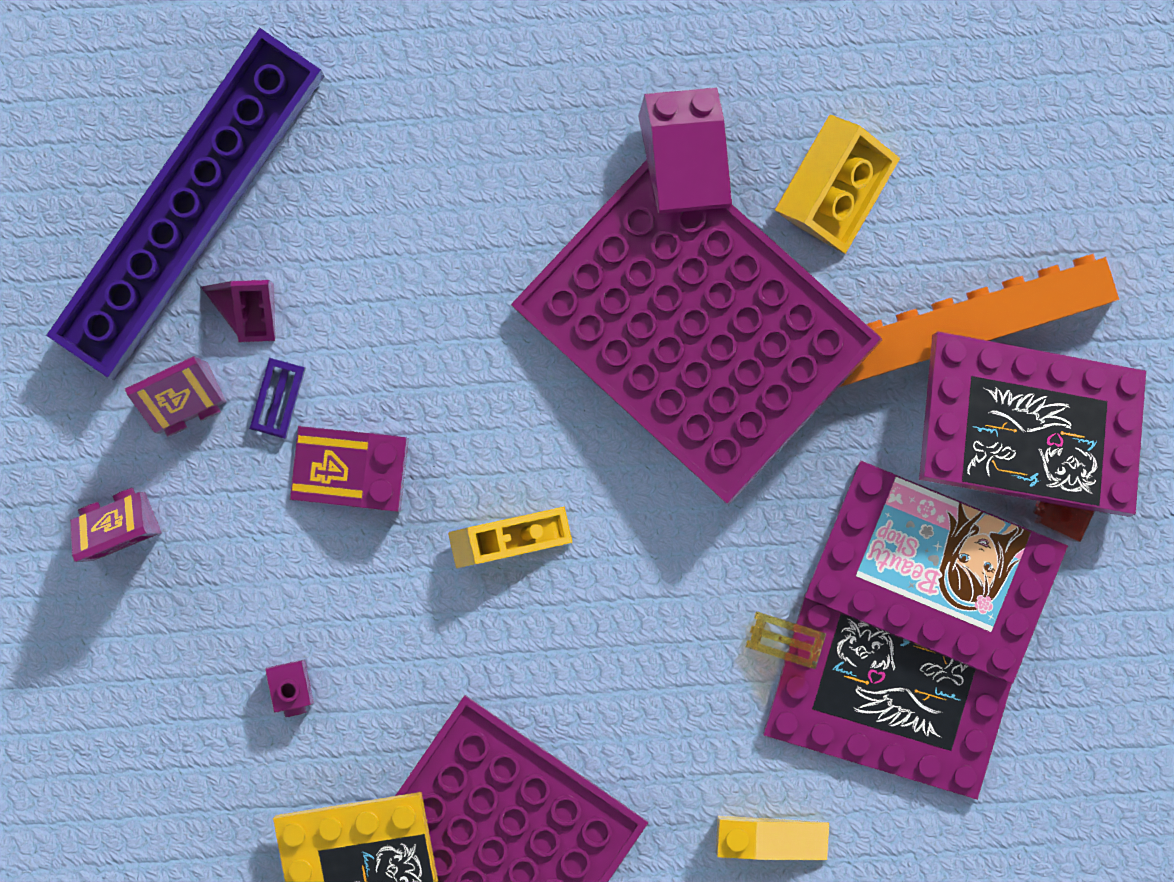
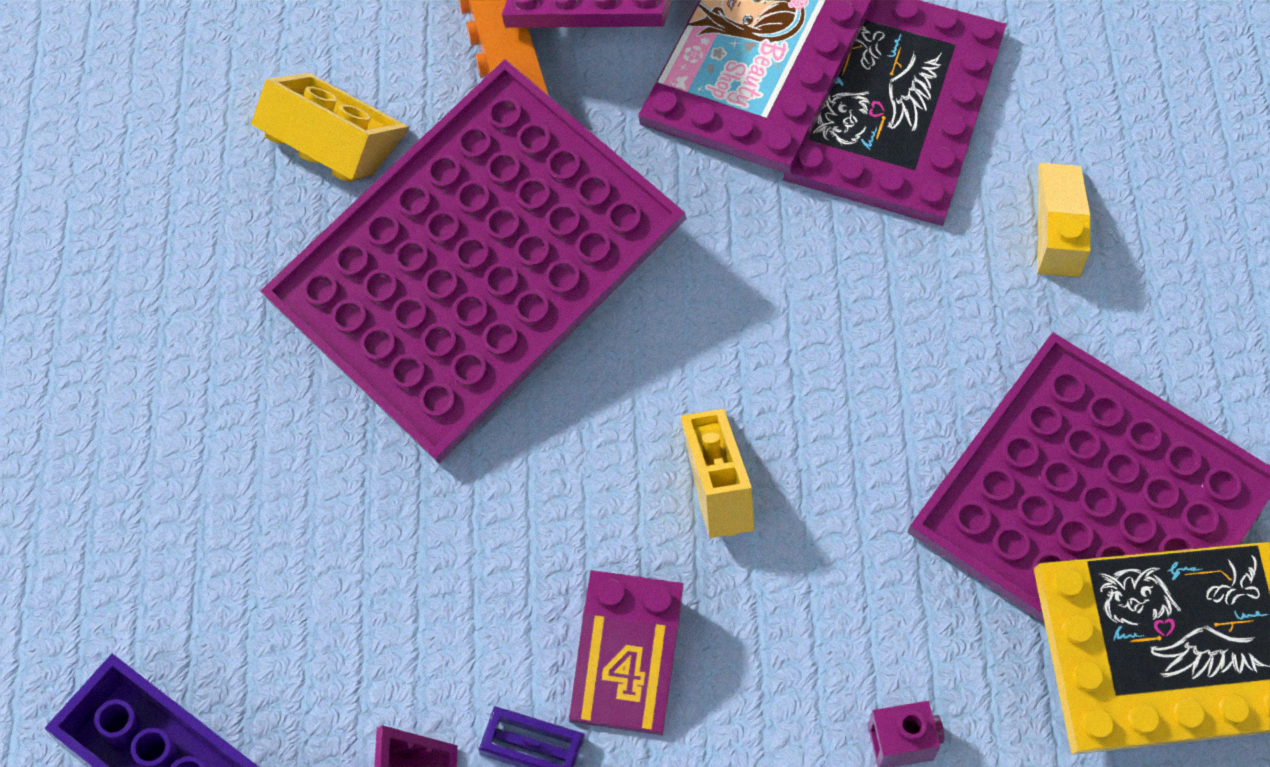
camera: 85 degrees left, 25 degrees down
magenta slope [638,87,732,214] -> none
clear yellow tile [745,611,826,669] -> none

